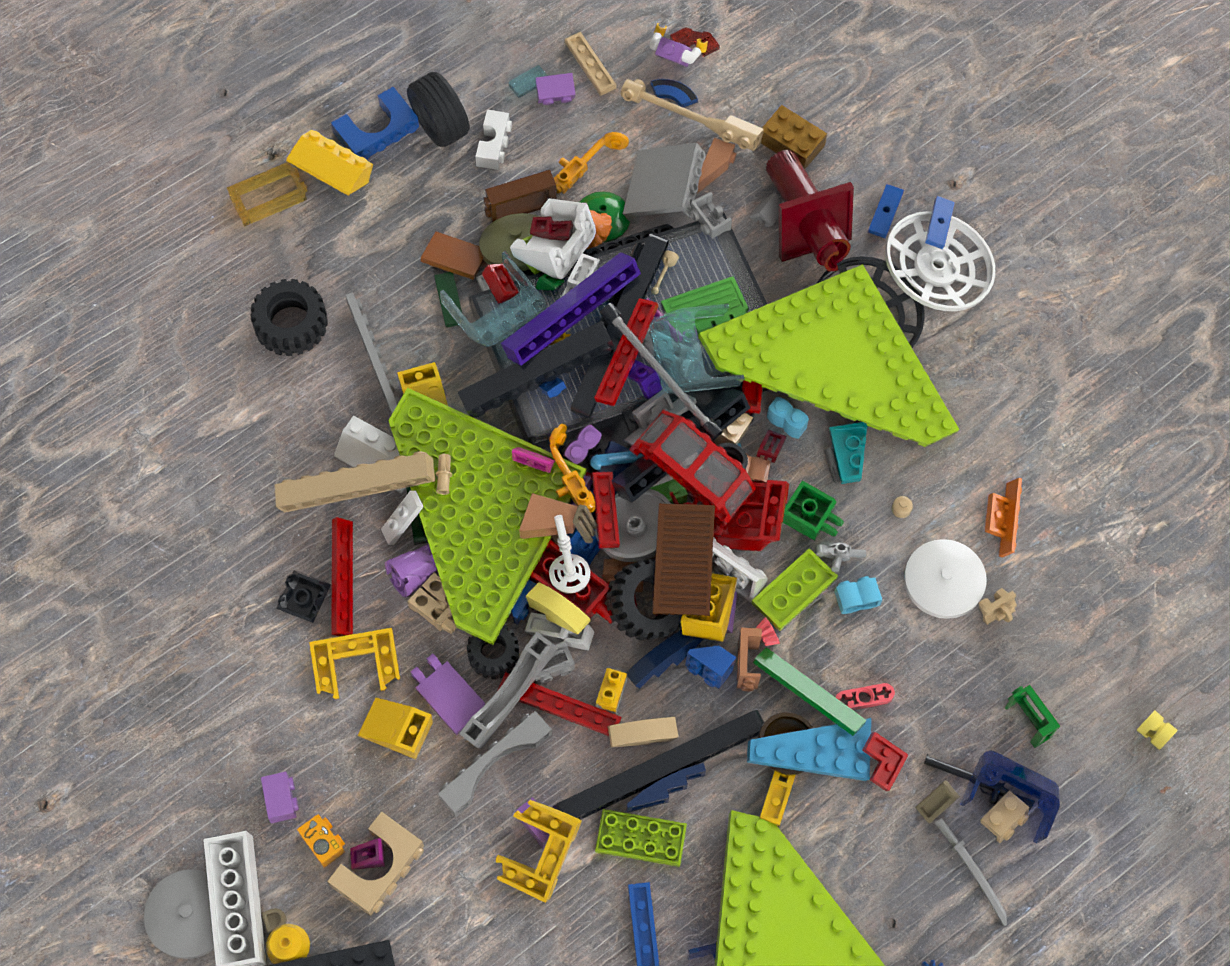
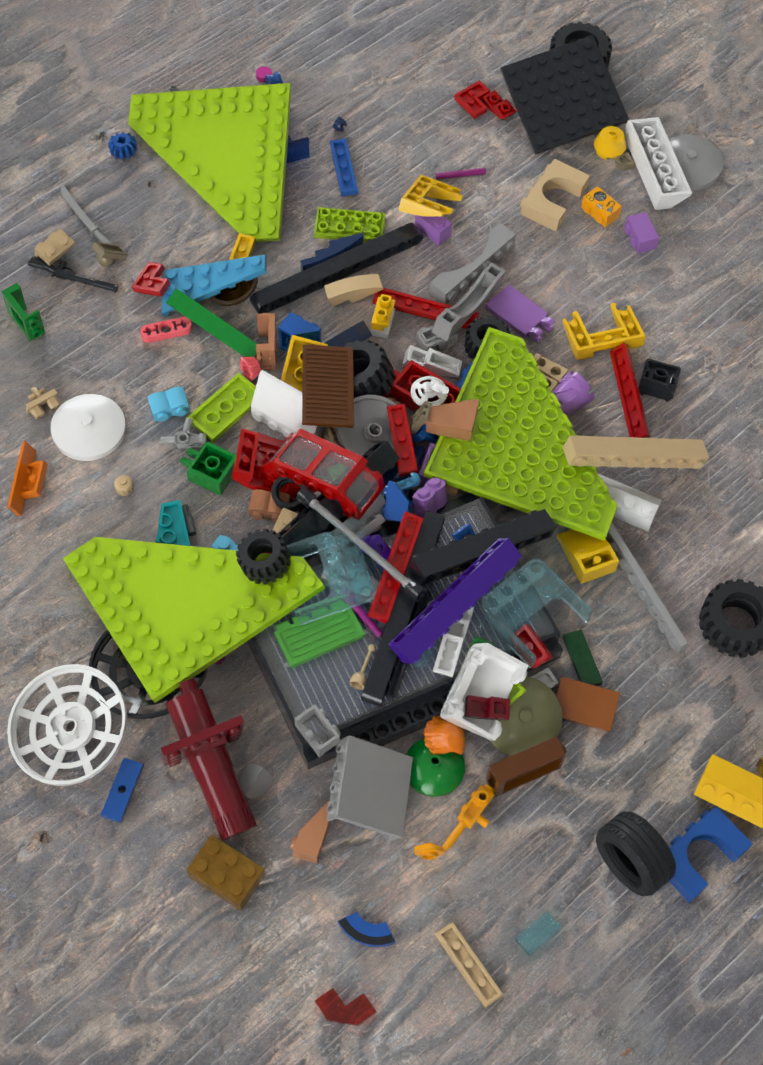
camera: 175 degrees right, 5 degrees down
magenta slope [350,838,385,870] -> none
yellow slope [358,698,433,759] -> none
white plate [381,491,423,545] -> none
tan axle [436,454,452,495] -> none
white arch [476,110,512,170] -> none
dark pink slope [512,447,555,473] -> none
light yellow slope [526,582,591,635] -> none
medium lavender brick [535,73,576,105] -> none
light orange piece [549,424,595,513] -> none
tan bar [621,79,764,151] -> none
torso [650,23,708,68] -> none
dark red tile [756,429,787,463] -> none
tile [925,196,955,250] -> none
clear blue windscreen [960,750,1060,844] -> none
none -> black tyre [236,529,291,585]
none -> blue slope [382,481,413,522]
none -> magenta bar [435,168,486,180]

